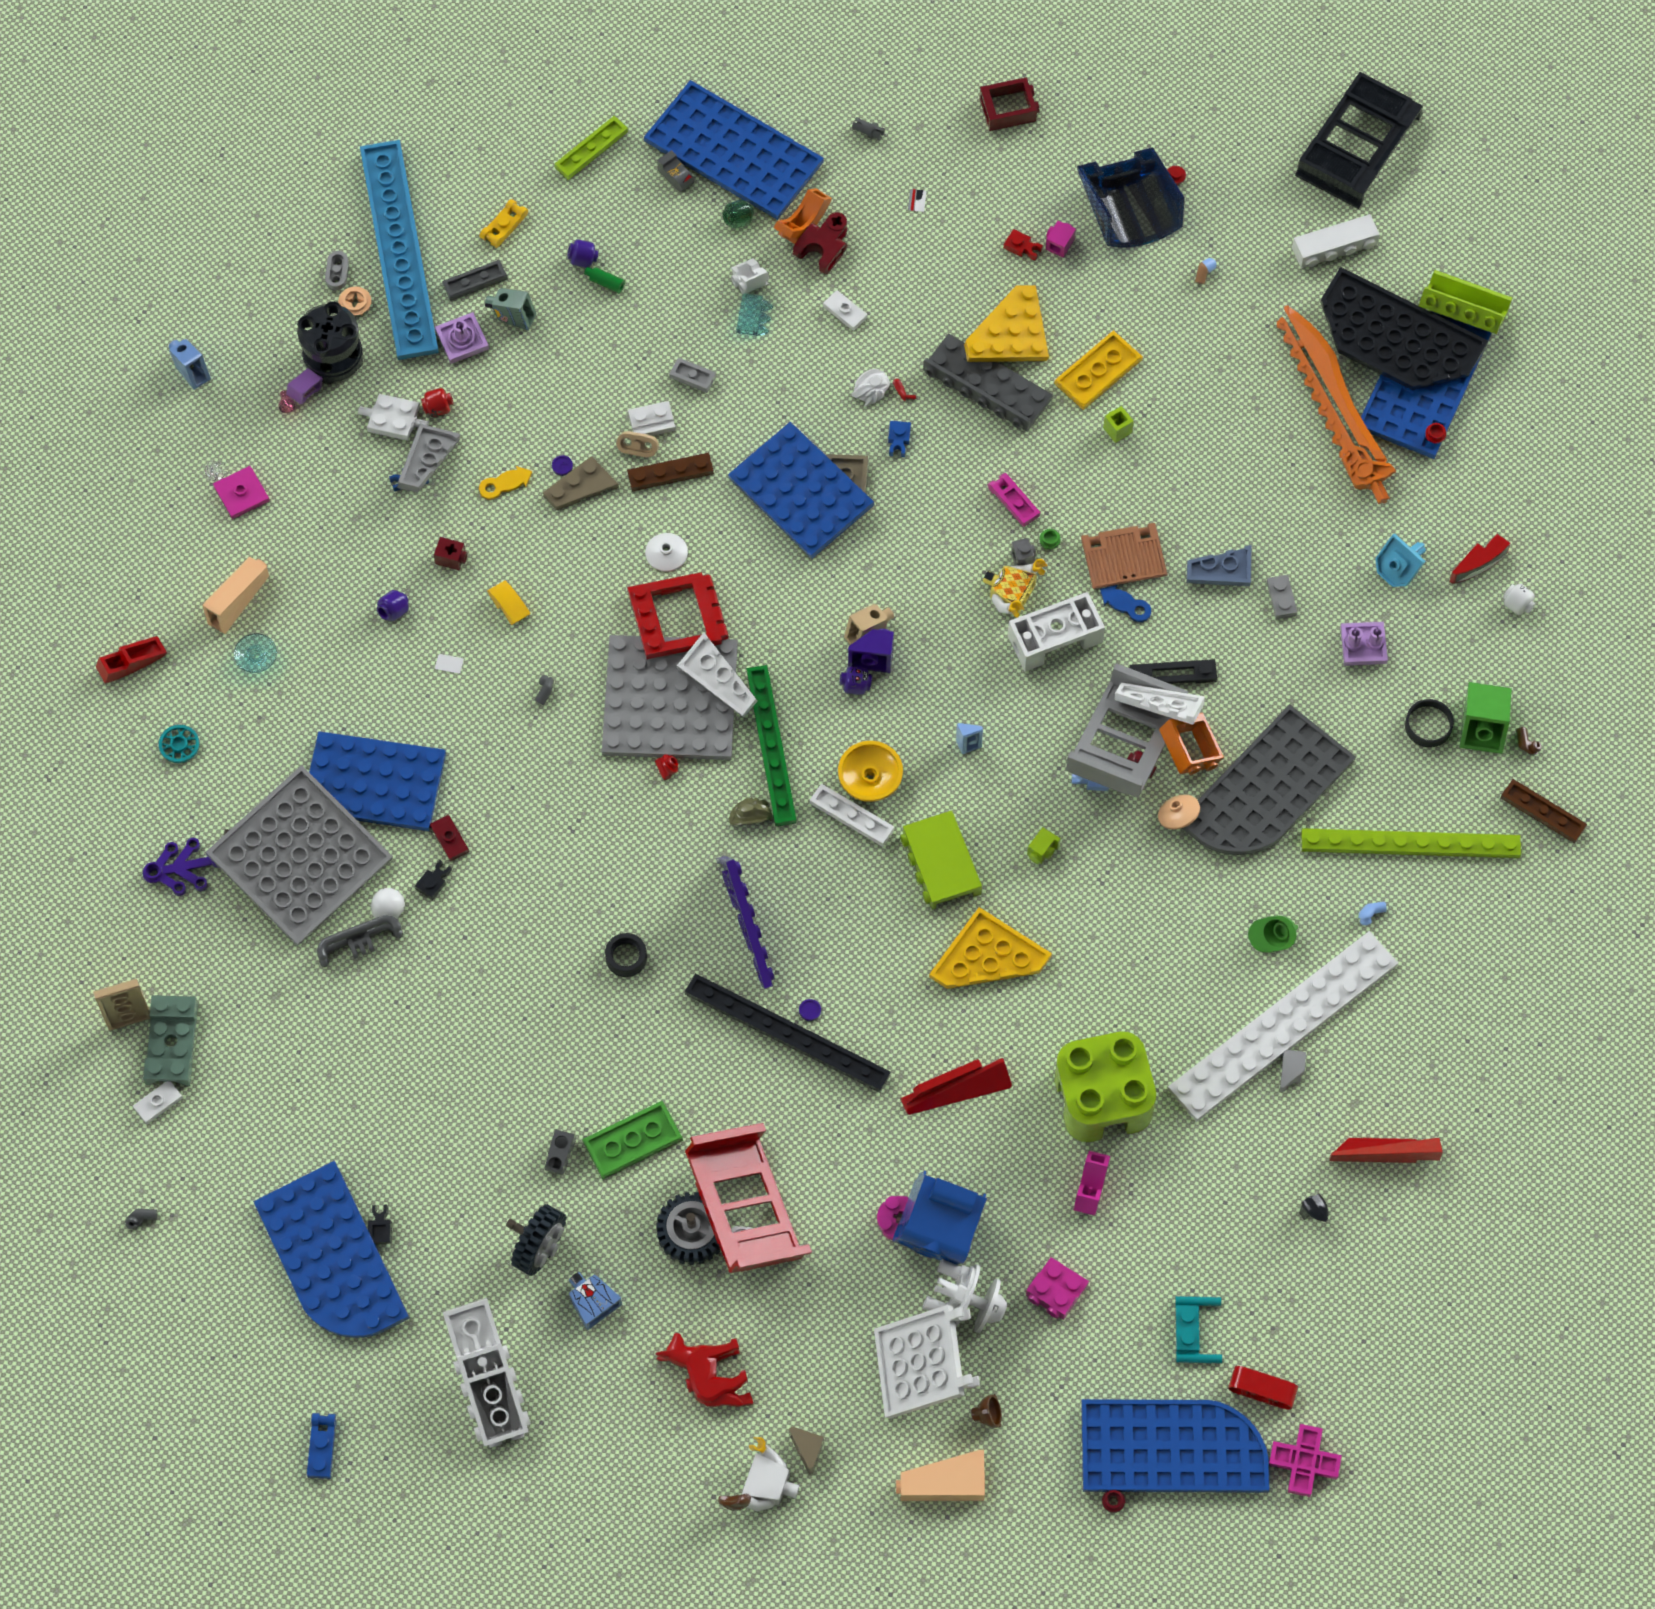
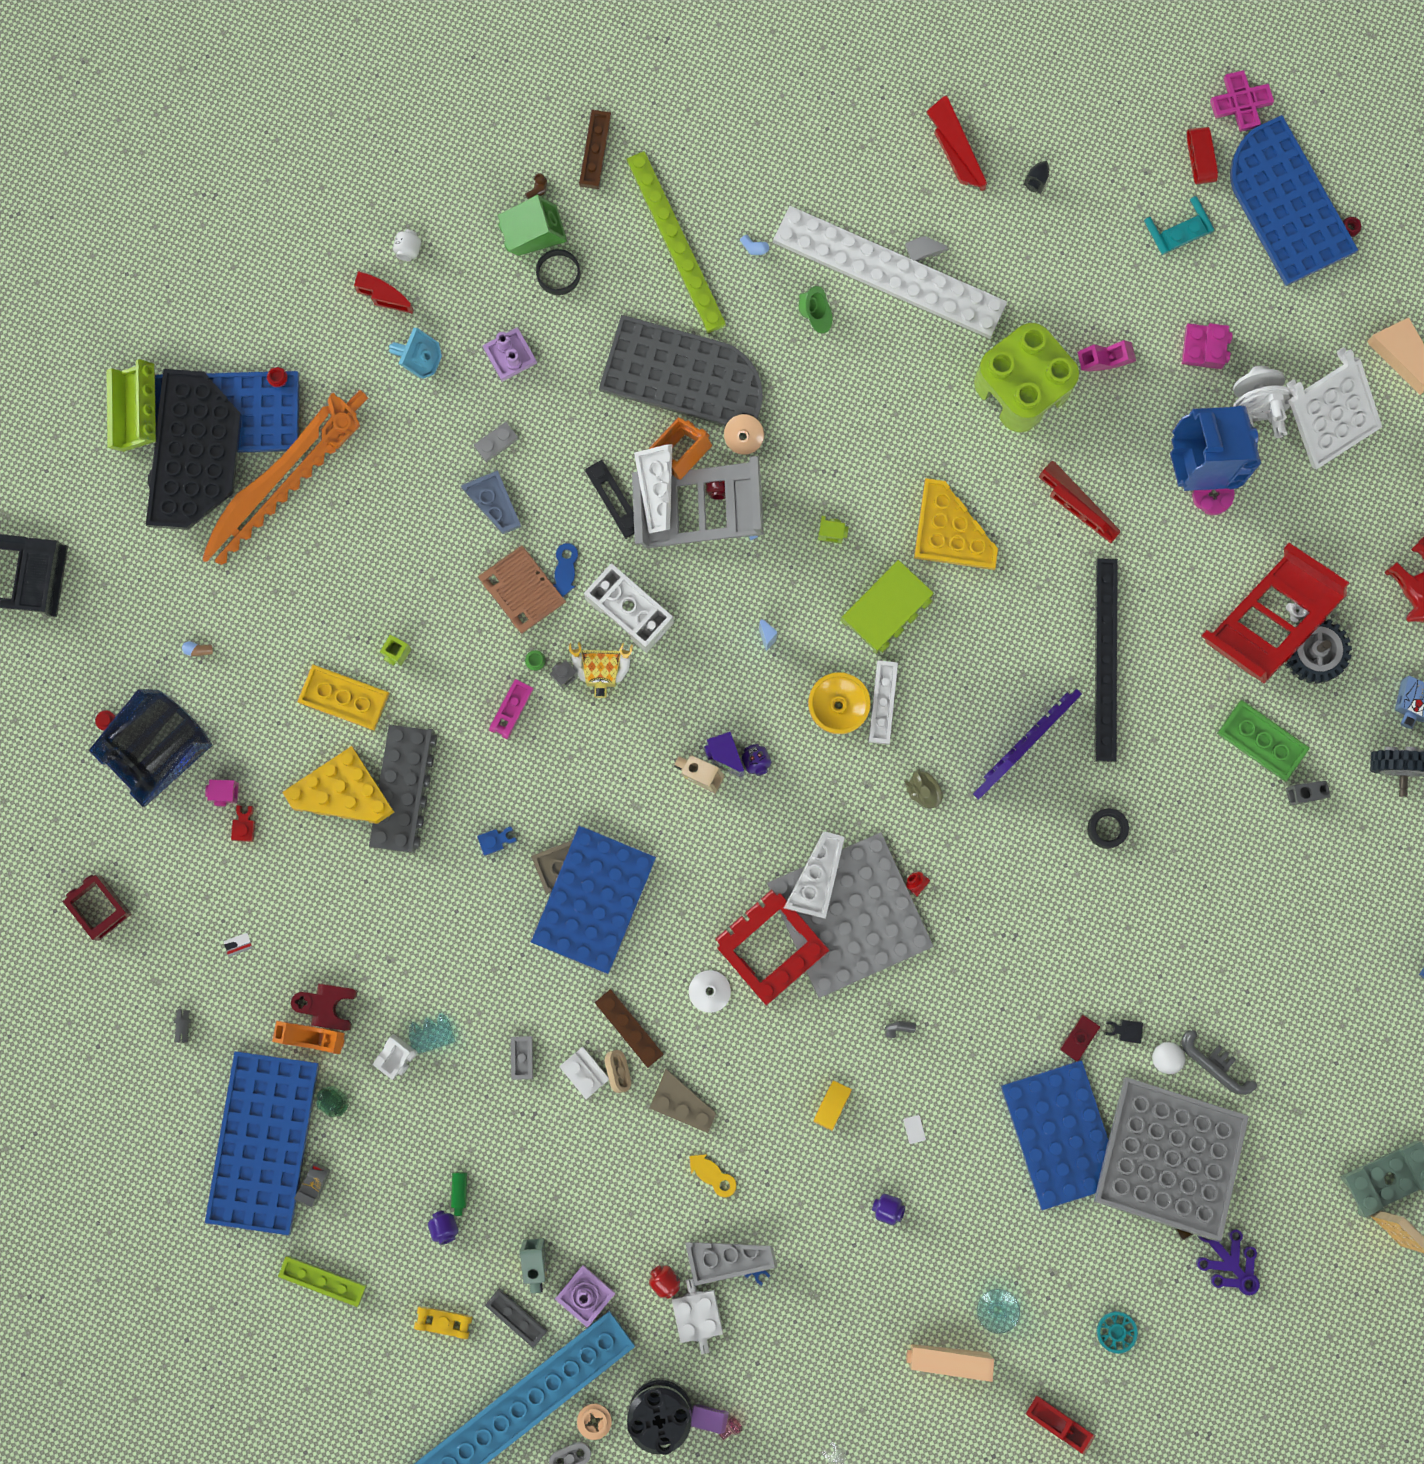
camera: 115 degrees left, 15 degrees up
dark pink plate [213,466,270,519] -> none
dark red brick [433,537,468,571] -> none
dark purple piece [552,455,573,476] -> none
green plate [746,665,797,827] -> none
dark purple piece [799,999,821,1021] -> none
white plate [823,290,867,331] -> none
white hat [851,369,890,407] -> none
red piece [893,378,916,401] -> none
reddish brown piece [971,1394,1002,1428] -> none
white brick [1292,214,1380,268] -> none

